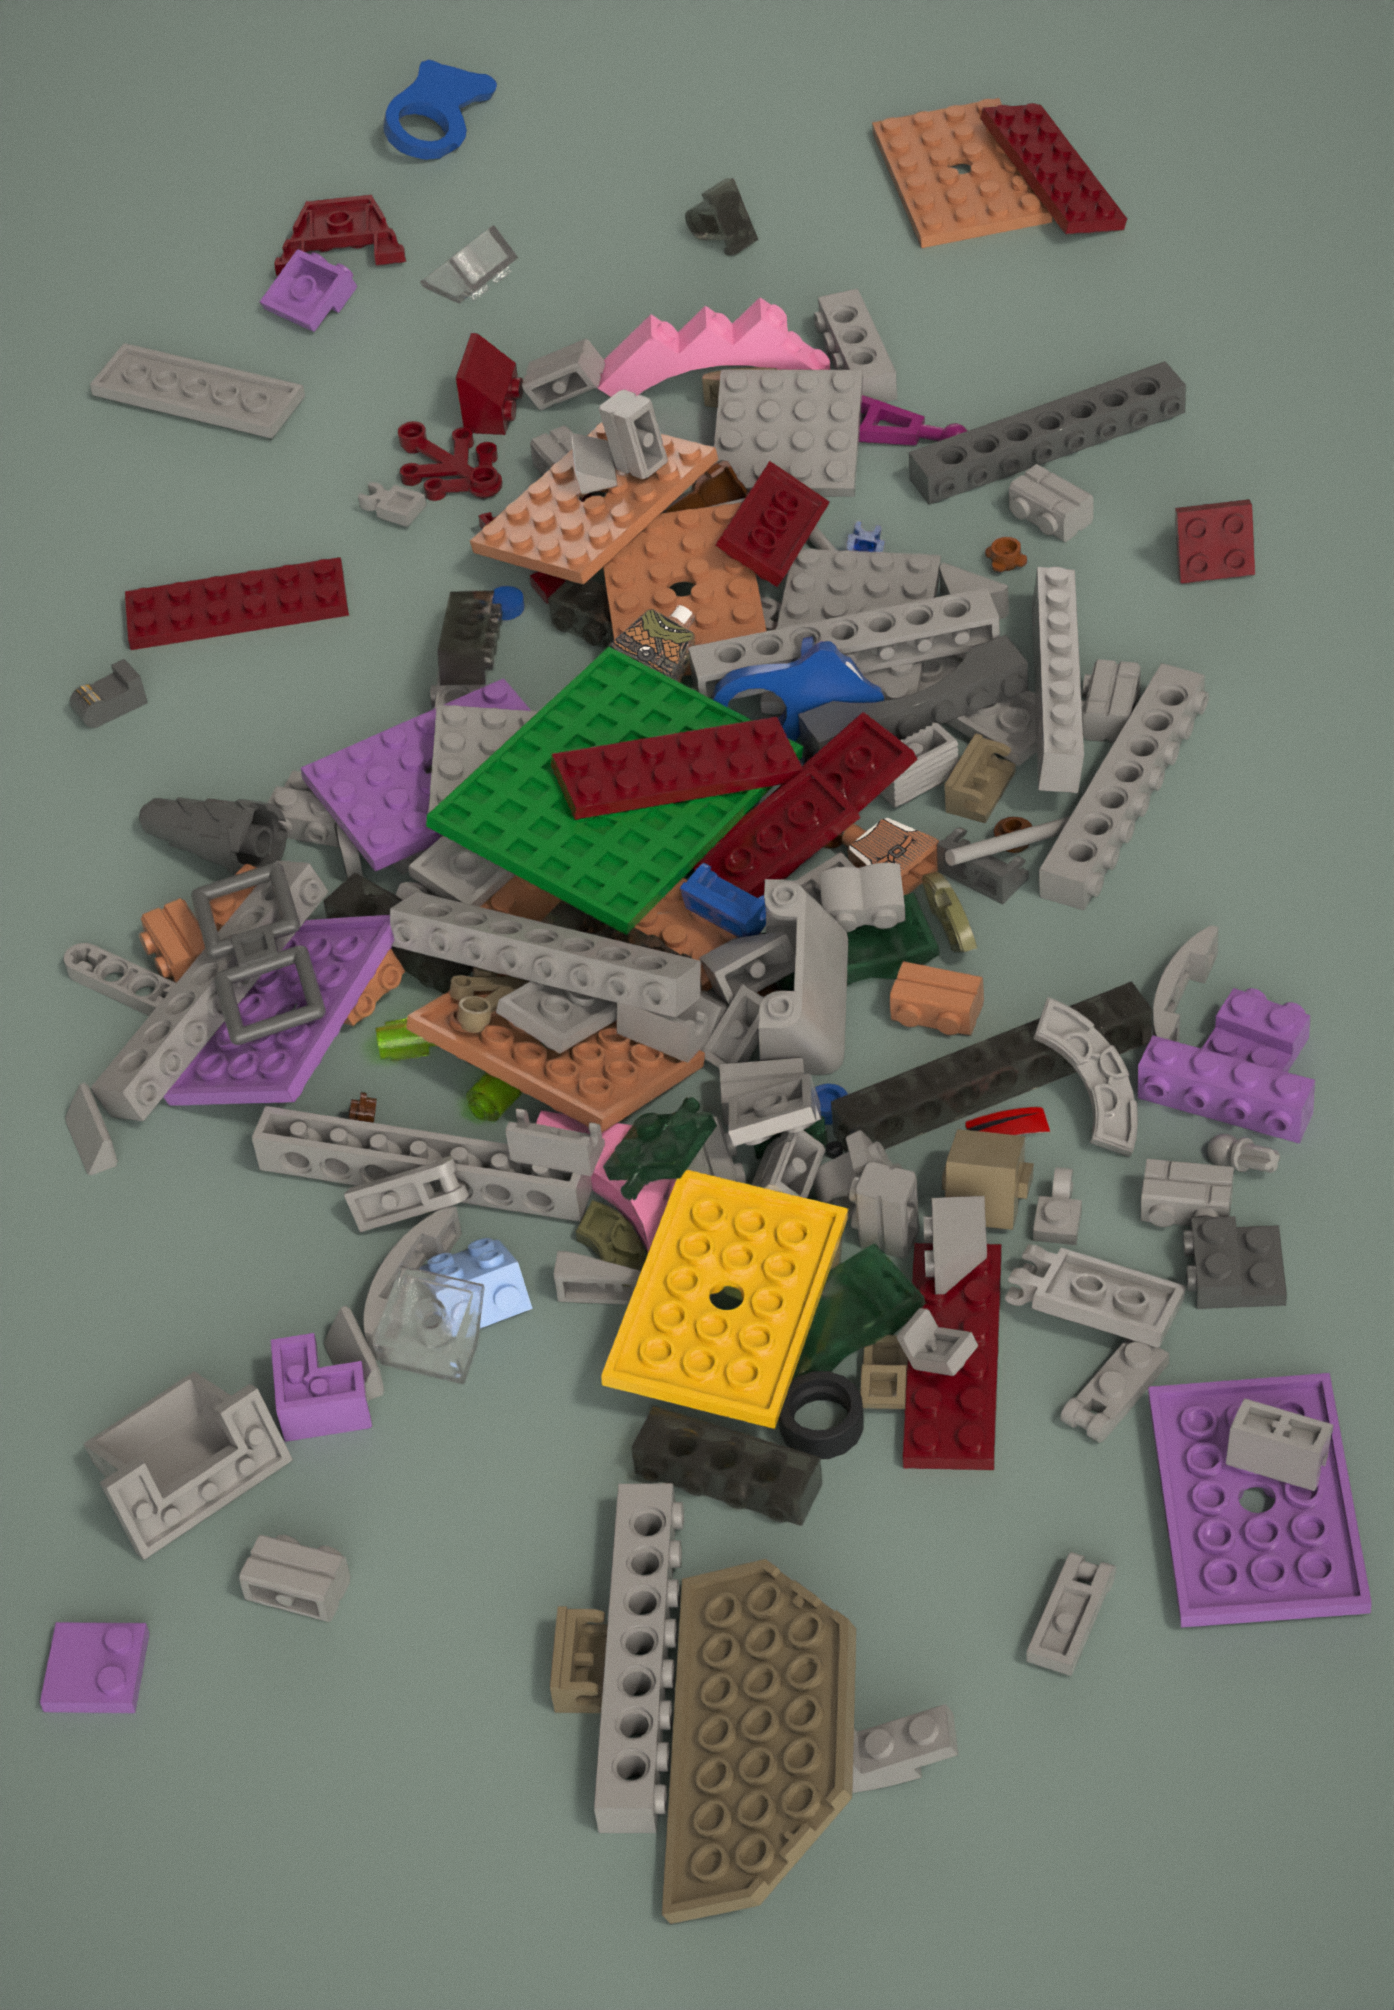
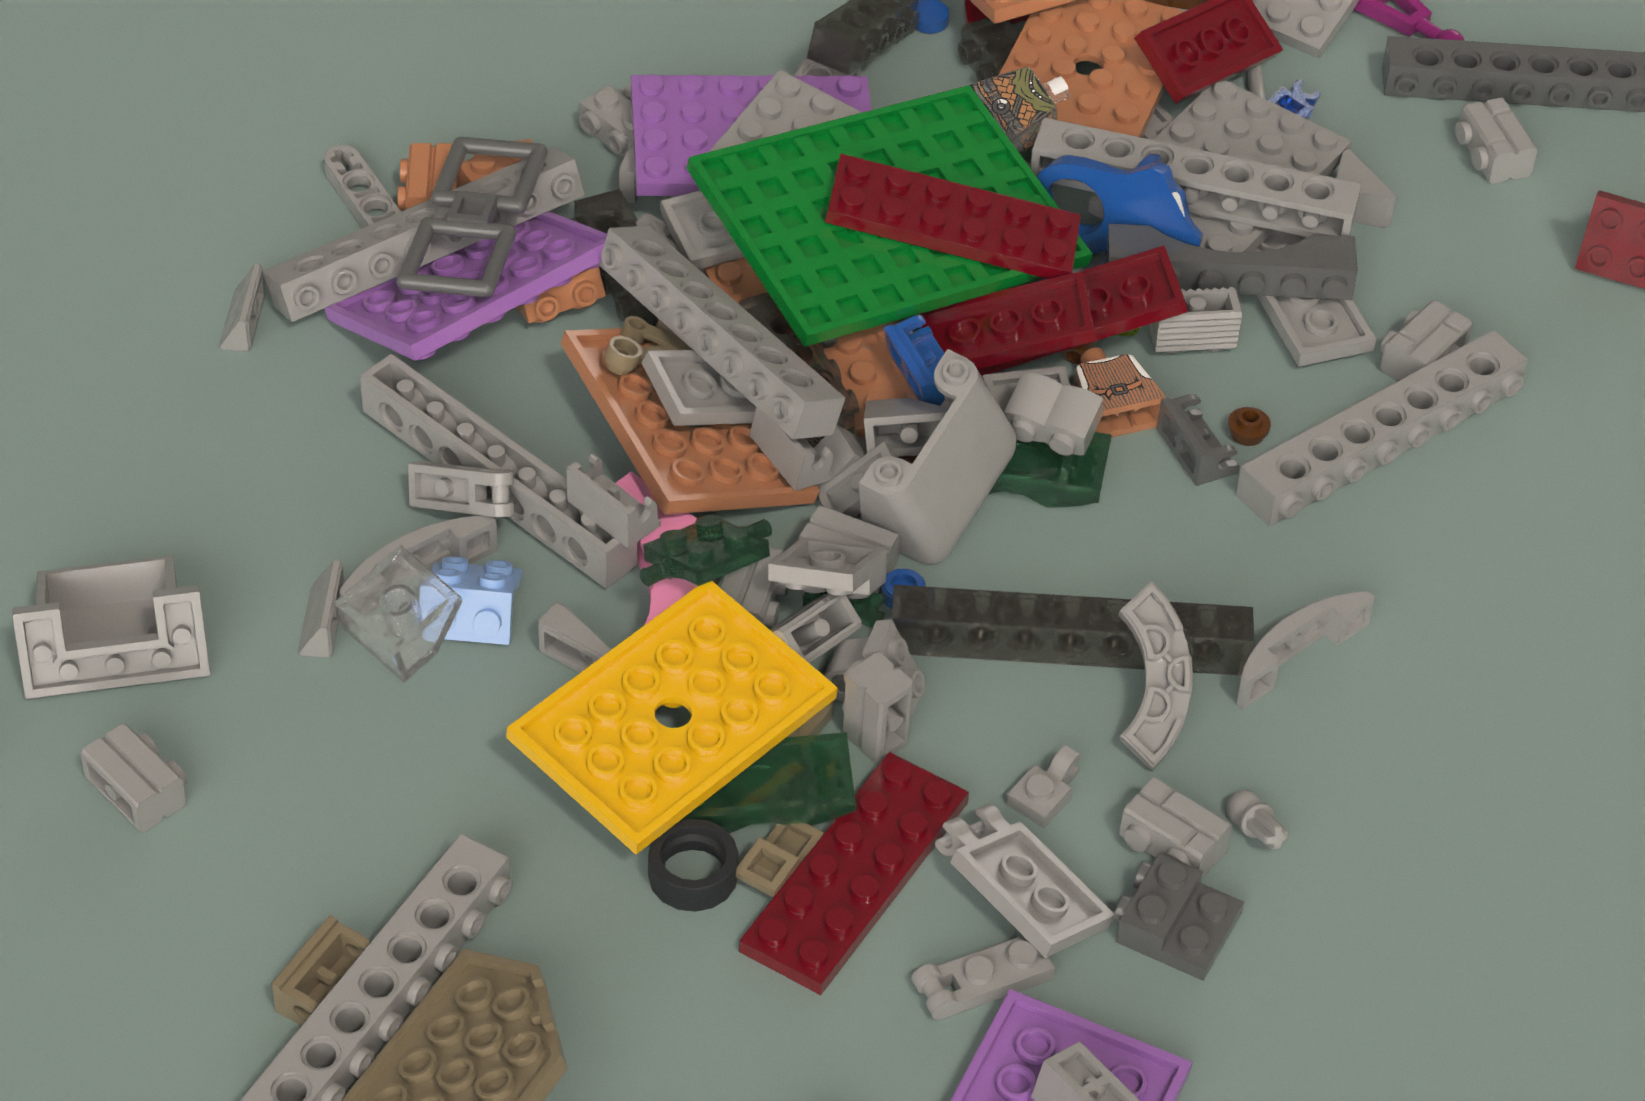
camera: 20 degrees right, 0 degrees up
dark grey cone [139,797,287,874] -> none
medium lavender panel [270,1333,372,1442] -> none
reddish brown plate [348,1092,377,1123] -> none
clear neon green brick [375,1018,437,1062] -> none
clear neon green brick [466,1072,522,1122] -> none
olive tile [576,1200,645,1288] -> none
clear smoke brick [631,1406,823,1526] -> none
nougat brick [890,962,984,1036] -> none
light grey bracket [897,1308,978,1376] -> none
olive tile [921,872,977,952] -> none
light grey slope [924,1196,987,1294] -> none
dark tan plate [942,1129,1034,1230] -> none
dark tan hinge [944,733,1016,824] -> none
light grey bar [945,816,1071,866] -> none
red sticker [965,1107,1050,1135] -> none
dark orange plate [985,537,1027,572] -> none
light grey brick [1032,567,1084,793] -> none
medium lavender brick [1138,1035,1315,1144] -> none
medium lavender plate [1202,988,1310,1072] -> none

